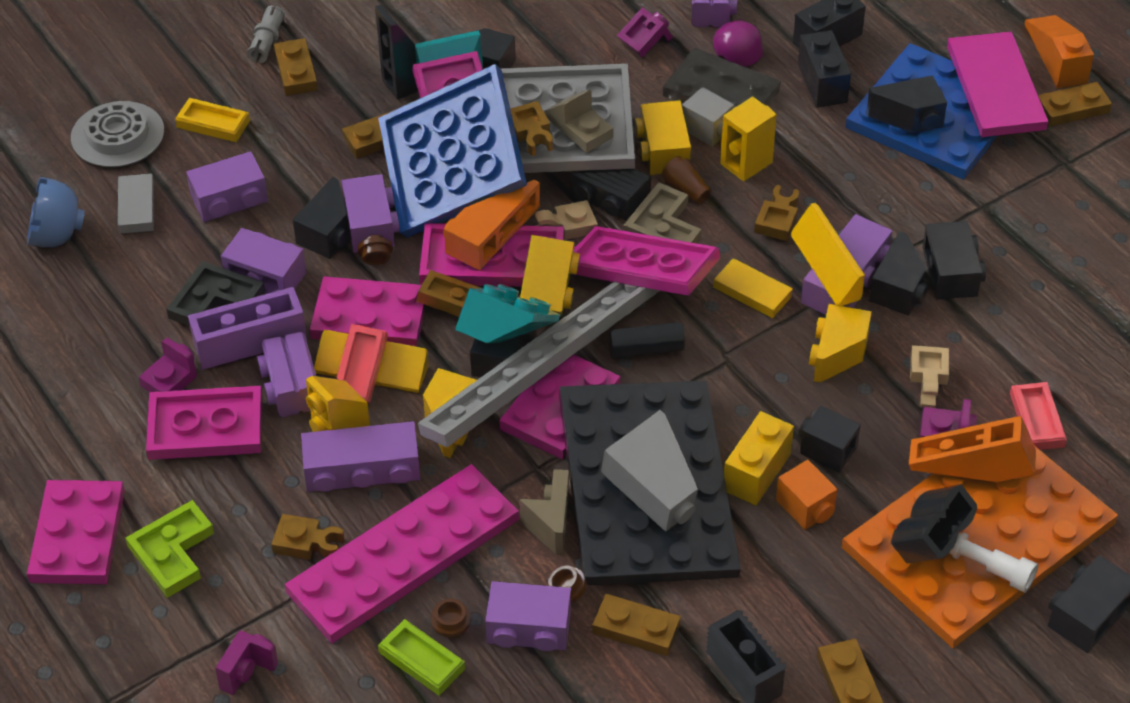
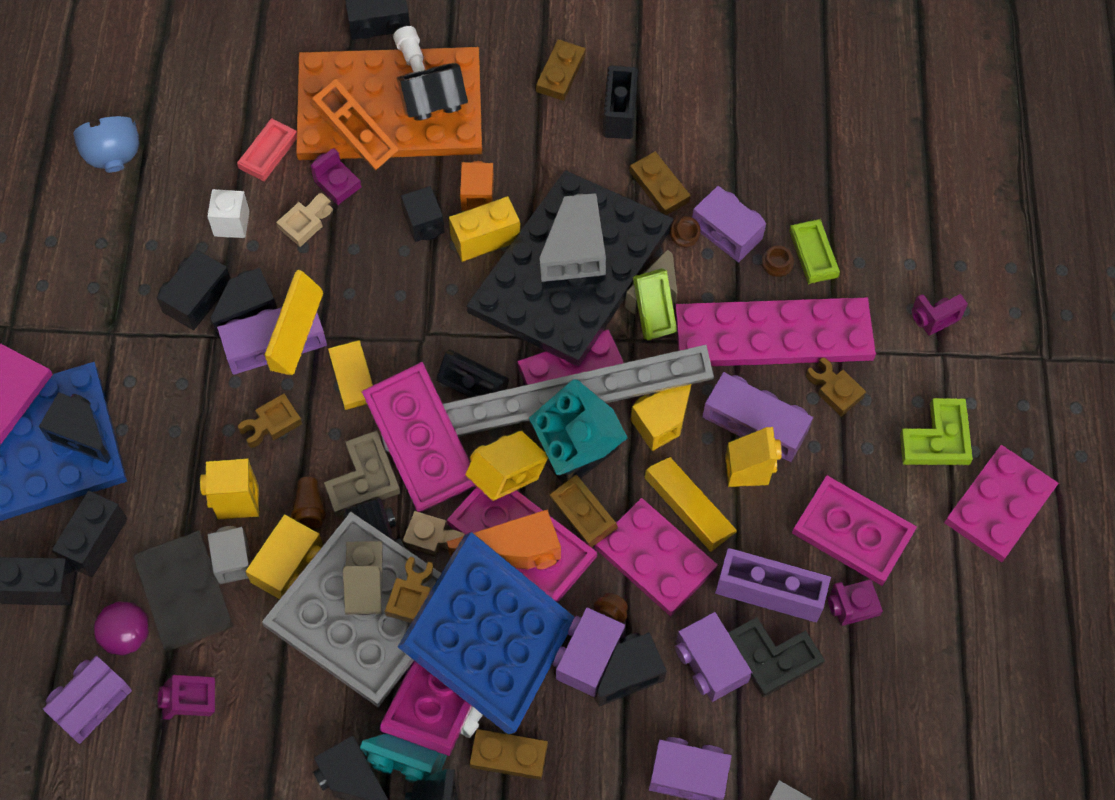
camera: 145 degrees left, 15 degrees up
medium lavender brick [257,332,316,417] -> none
coral tile [337,324,388,404] -> none
yellow slope [809,304,872,382] -> none
none -> white brick [207,189,250,238]
none -> lime tile [633,268,677,341]

